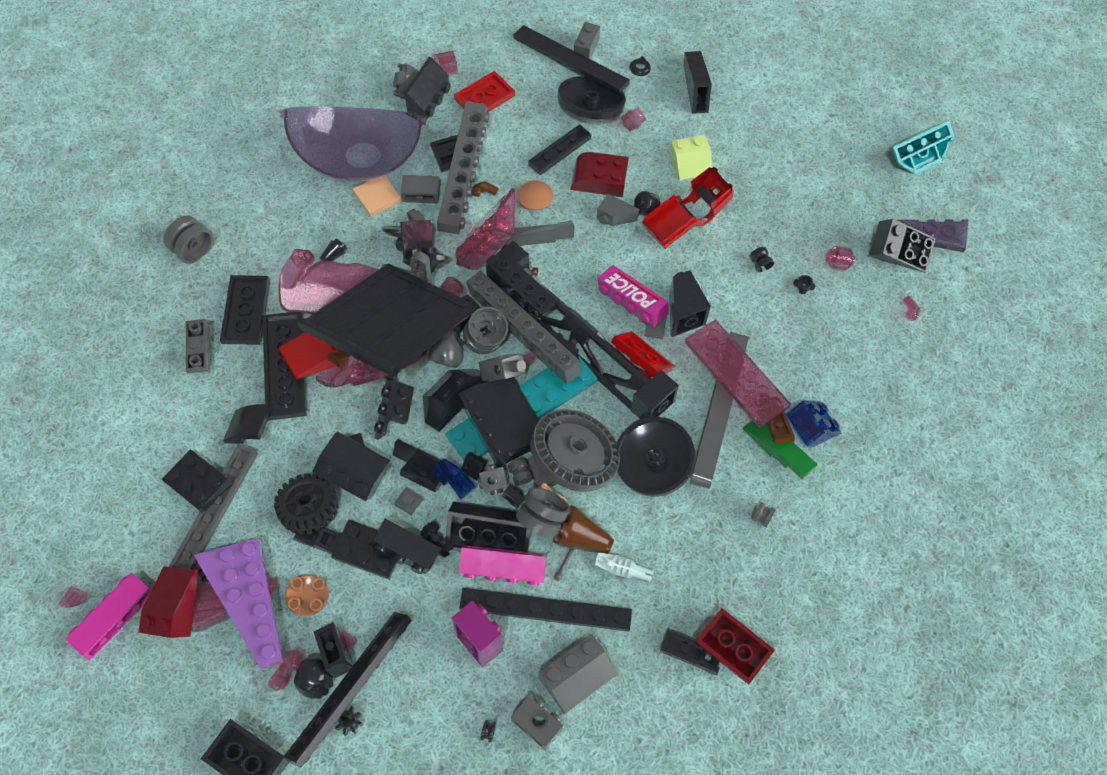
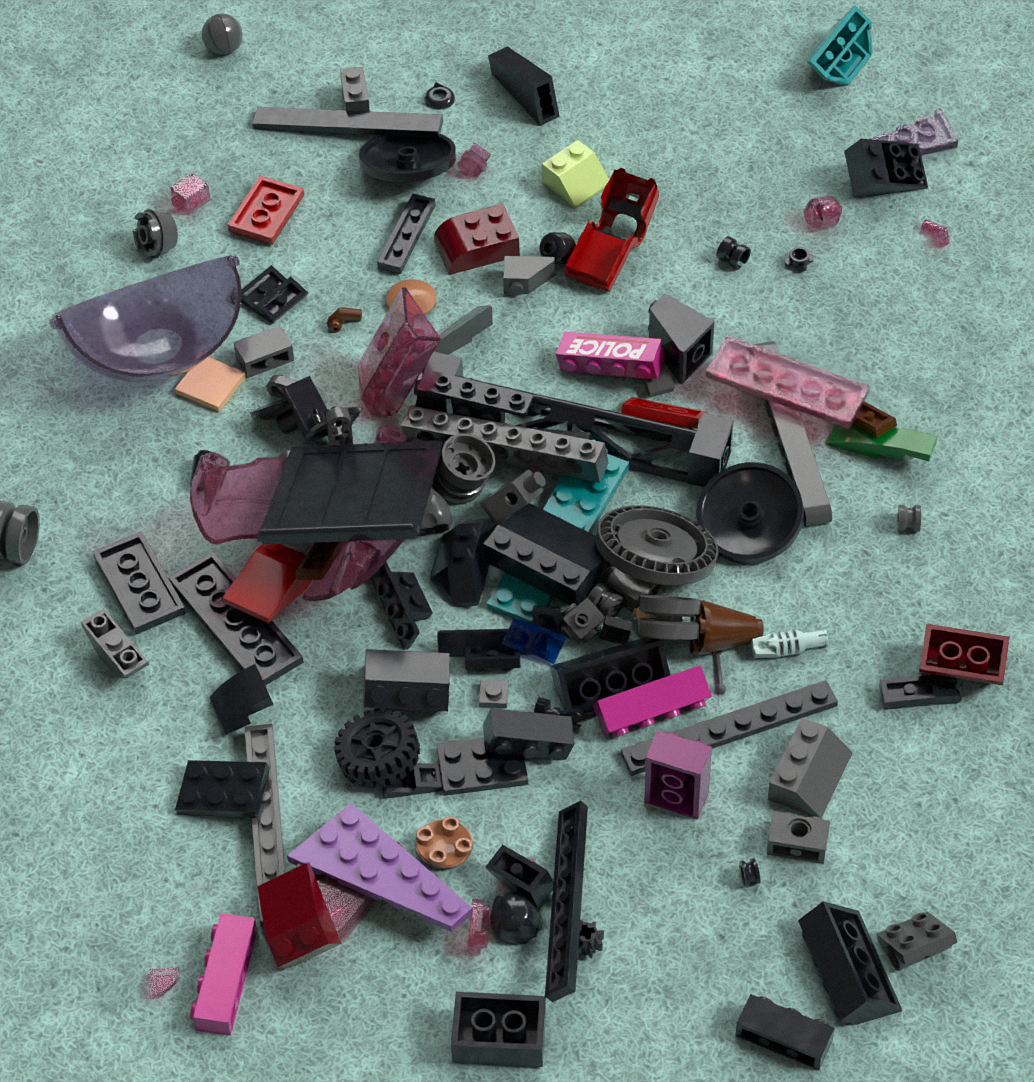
camera: 25 degrees left, 10 degrees down
black slope [404,57,451,122] -> none
dark grey brick [437,101,490,234] -> none
clear blue slope [786,400,842,447] -> none

